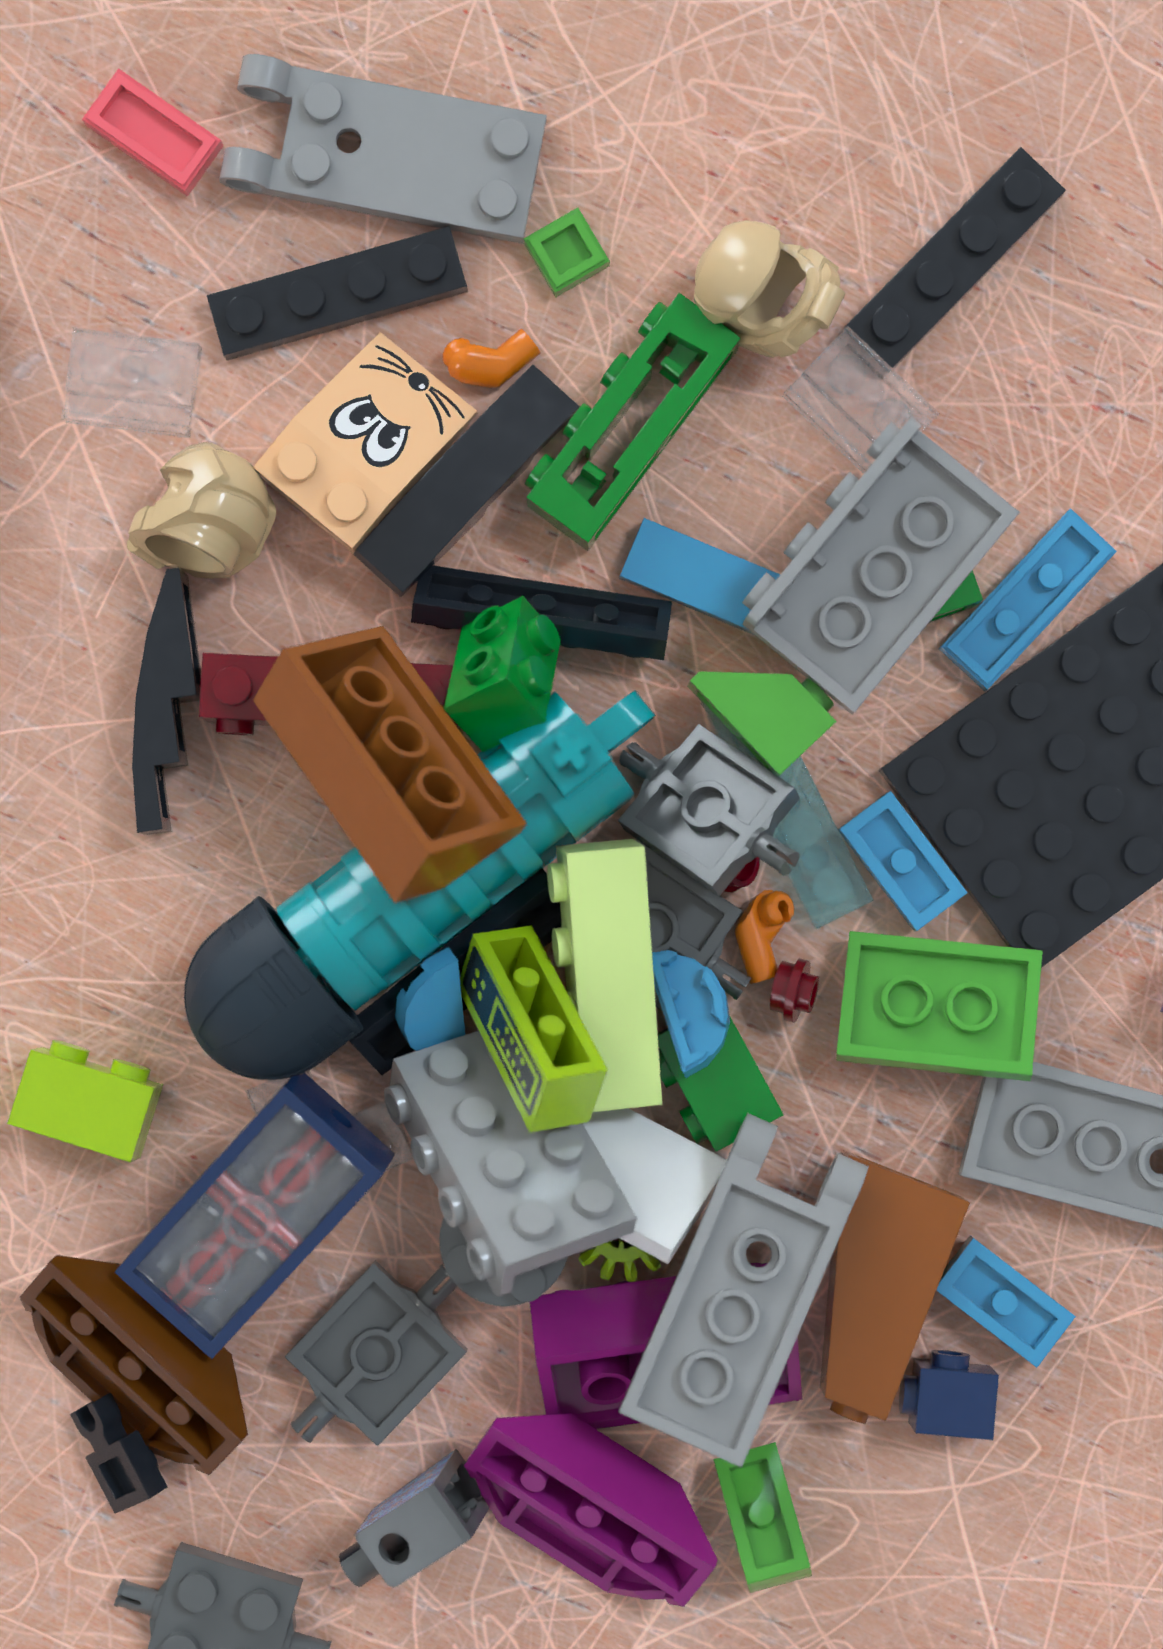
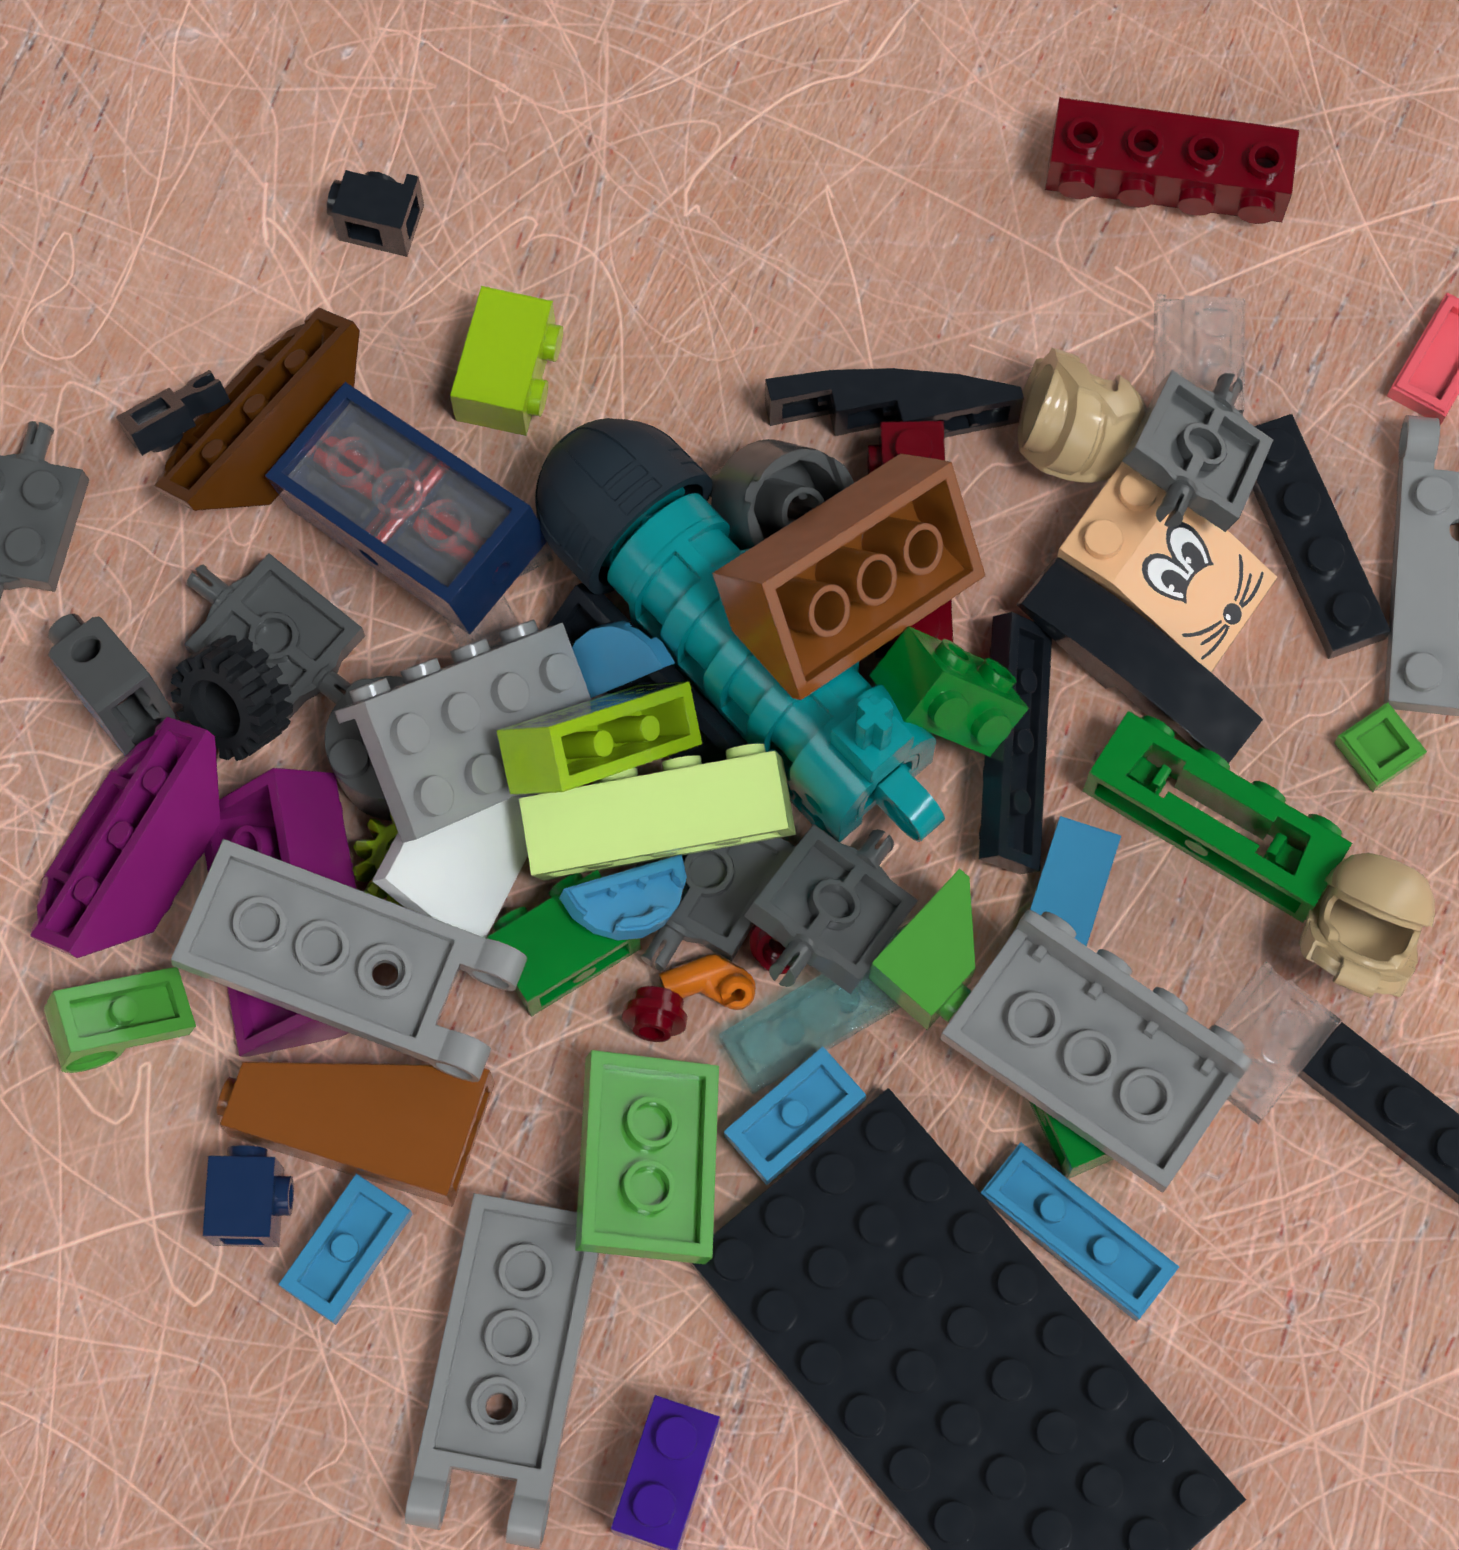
camera: 85 degrees right, 15 degrees down
orange arm [442,329,541,388] -> none
none -> black tyre [171,635,293,761]
none -> dark grey brick [710,439,854,550]
none -> dark grey plate [1122,370,1273,532]

